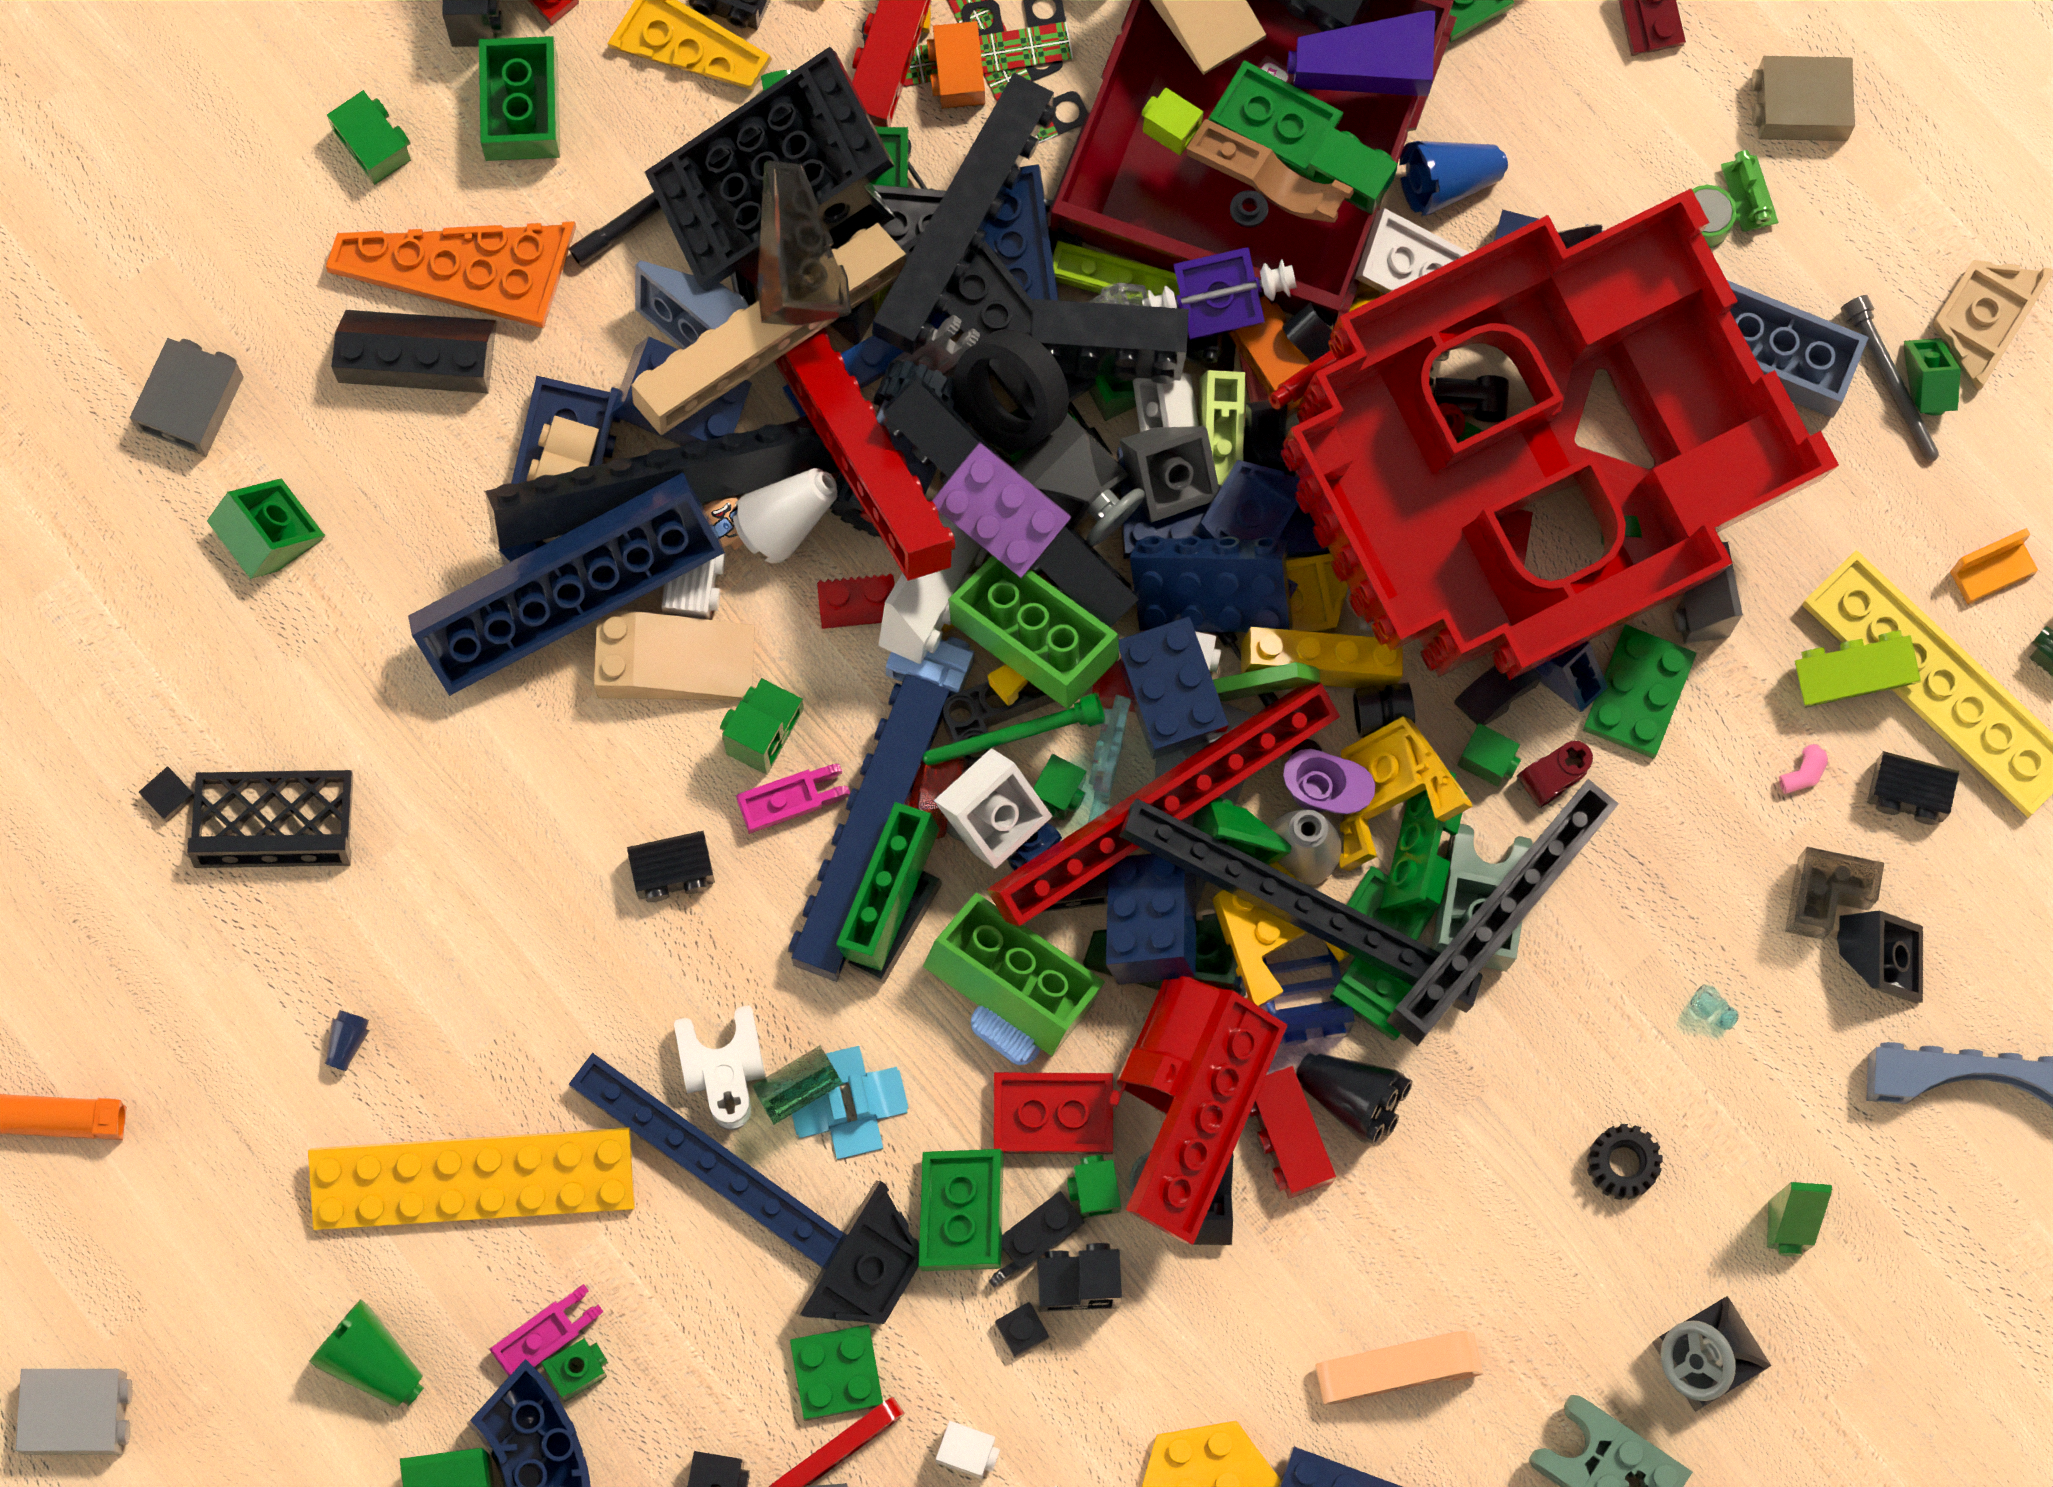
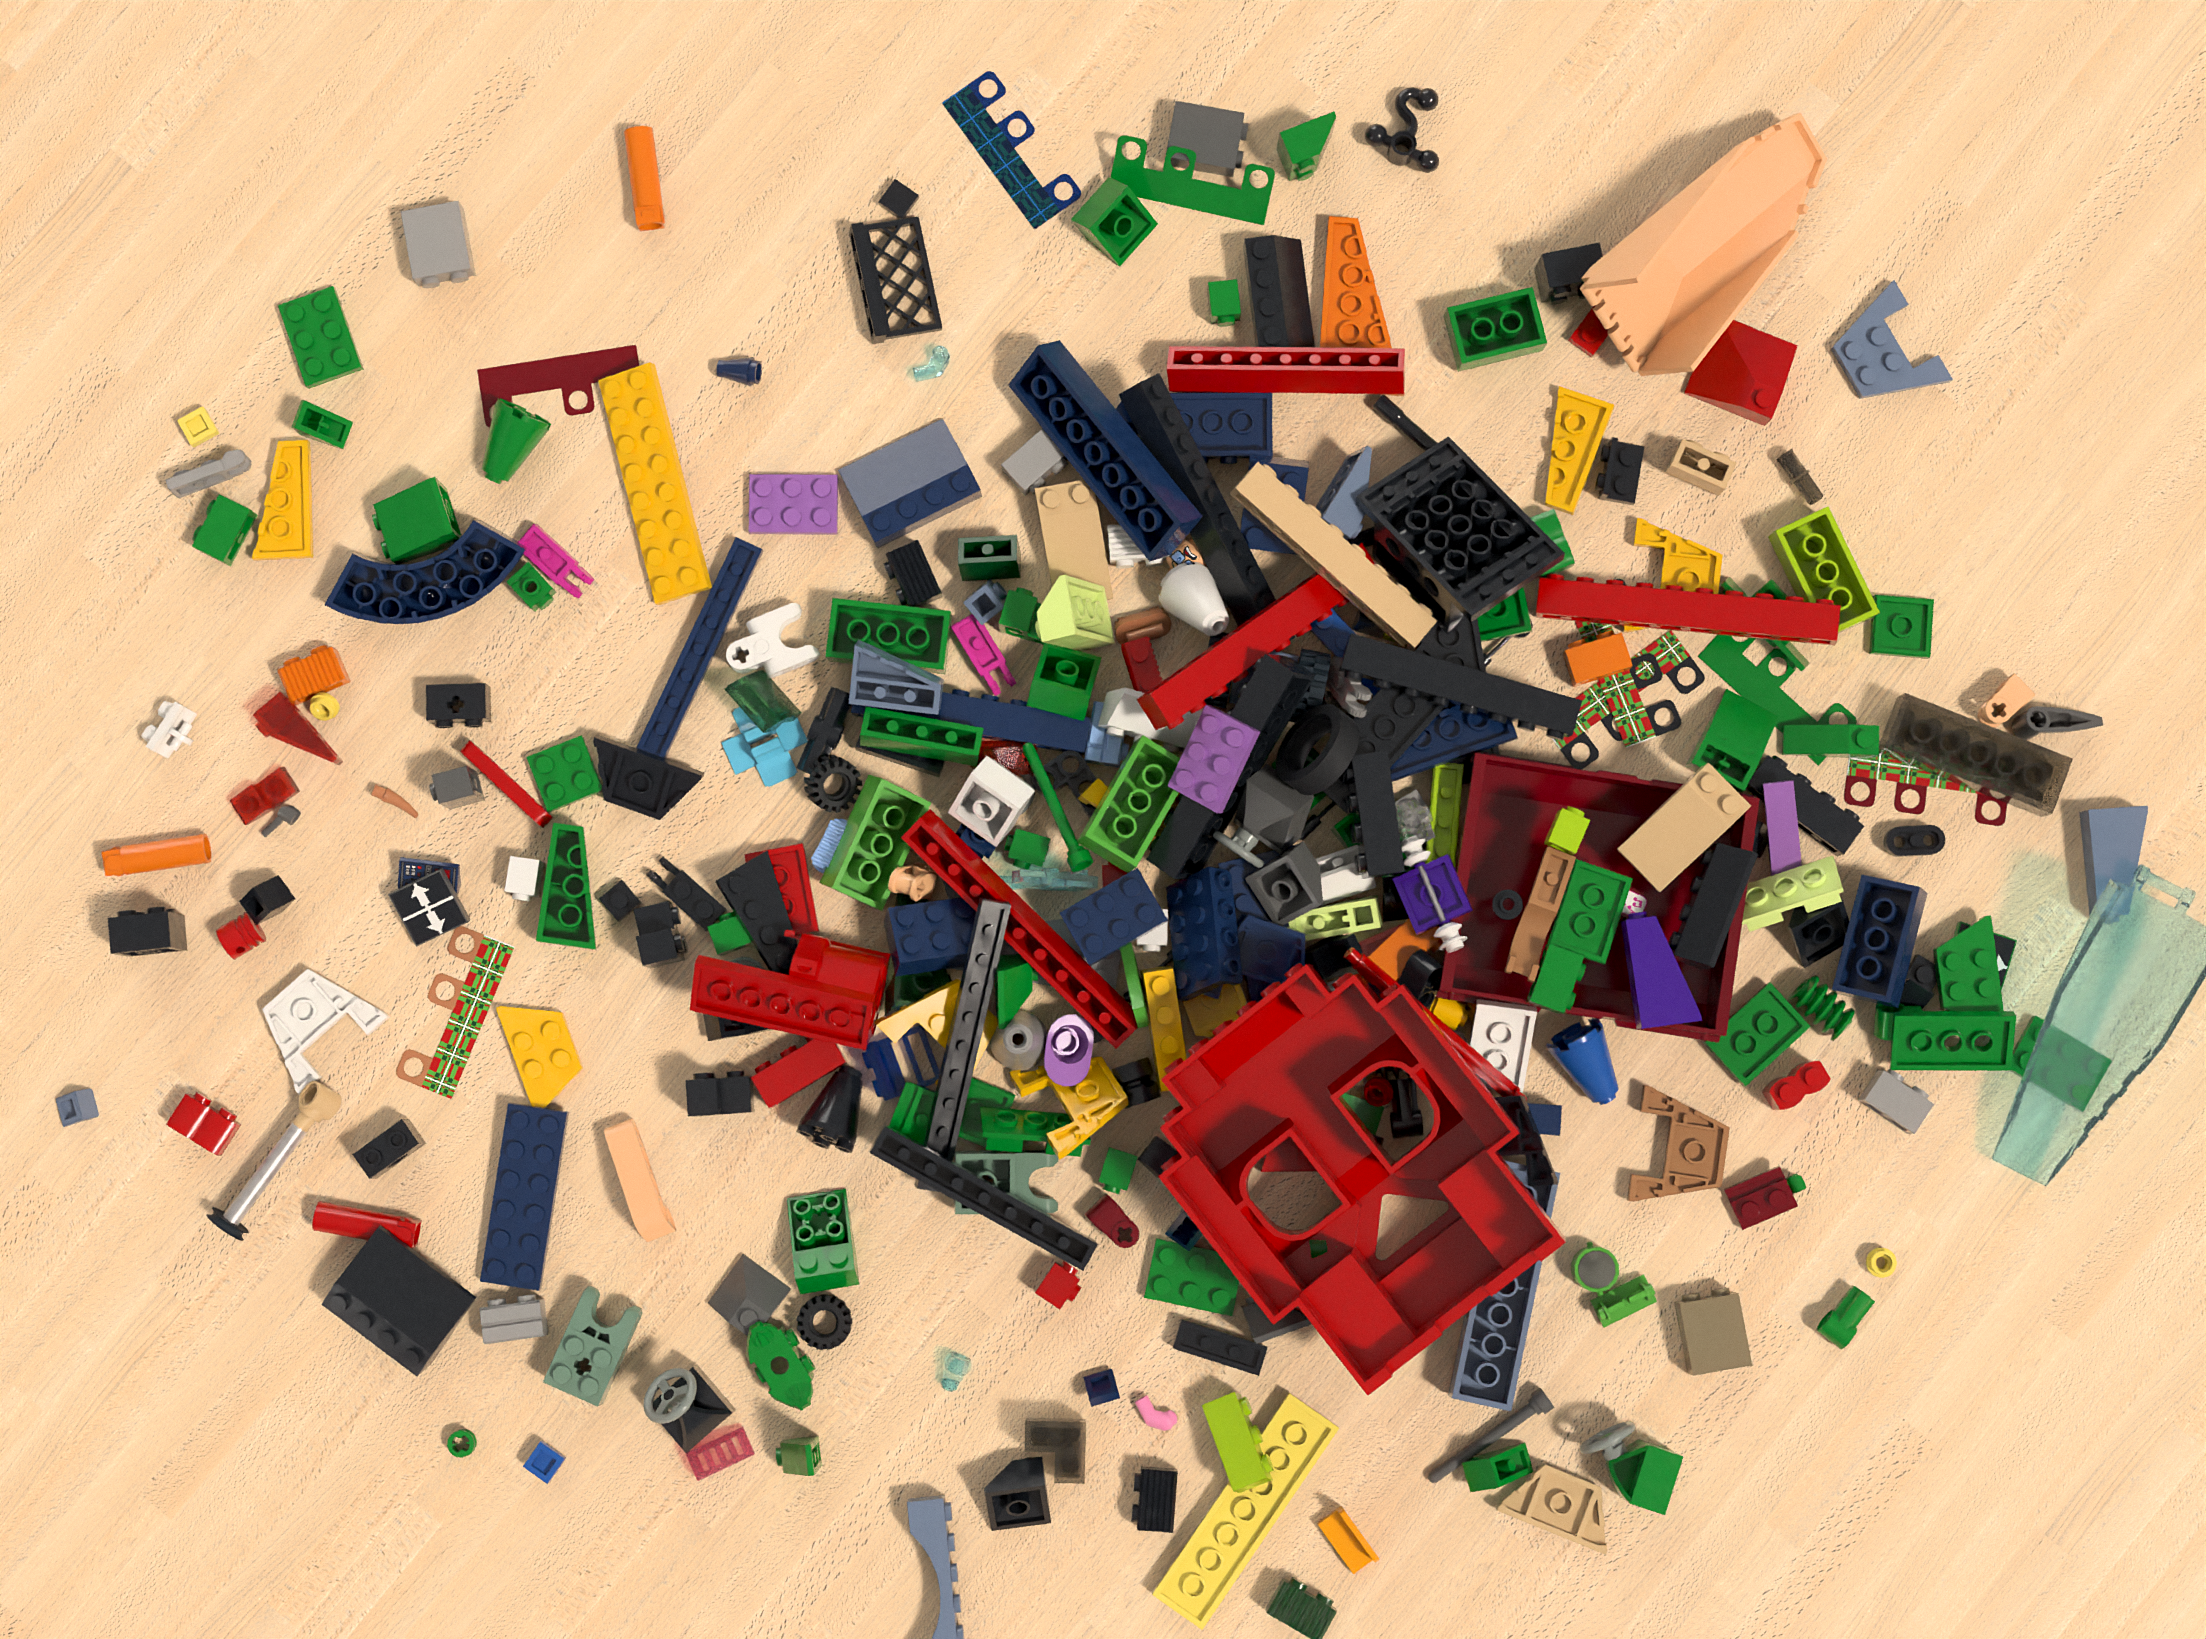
camera: 80 degrees right, 10 degrees up
green brick [327,90,411,185] -> none
tan brick [527,416,599,481] -> none
clear smoke wedge [758,161,851,326] -> none
green plate [919,1149,1004,1271] -> none
none -> dark red piece [477,345,639,428]
none -> green wedge [536,823,596,950]
none -> black brick [686,1071,755,1117]
none -> clear pink slope [686,1426,755,1481]
none -> dark grey slope [708,1254,792,1336]
none -> black wing [715,851,798,975]
none -> green piece [746,1321,816,1411]
none -> medium lavender plate [749,474,838,535]
none -> green slope [787,1189,860,1294]
none -> black piece [796,687,852,774]
none -> black tyre [804,755,862,813]
none -> green brick [825,598,952,674]
none -> slope [838,418,982,548]
none -> sand blue wedge [849,639,944,715]
none -> light nougat piece [888,862,938,901]
none -> clear light blue arm [913,346,950,382]
none -> piece [942,71,1081,230]
none -> dark green brick [958,535,1021,581]
none -> sand blue brick [963,579,1007,625]
none -> light grey brick [1001,428,1068,496]
none -> green brick [1026,643,1102,721]
none -> yellowish green slope [1035,575,1115,651]
none -> red brick [1035,1261,1082,1310]
none -> dark blue plate [1083,1369,1120,1407]
none -> green piece [1111,135,1275,225]
none -> nougat piece [1114,606,1172,644]
none -> red brick [1167,346,1406,394]
none -> black plate [1173,1319,1268,1376]
none -> green brick [1207,279,1241,327]
none -> green slope [1277,111,1337,181]
none -> black piece [1364,87,1439,173]
none -> green piece [1580,1421,1683,1515]
none -> medium nougat wing [1627,1085,1730,1202]

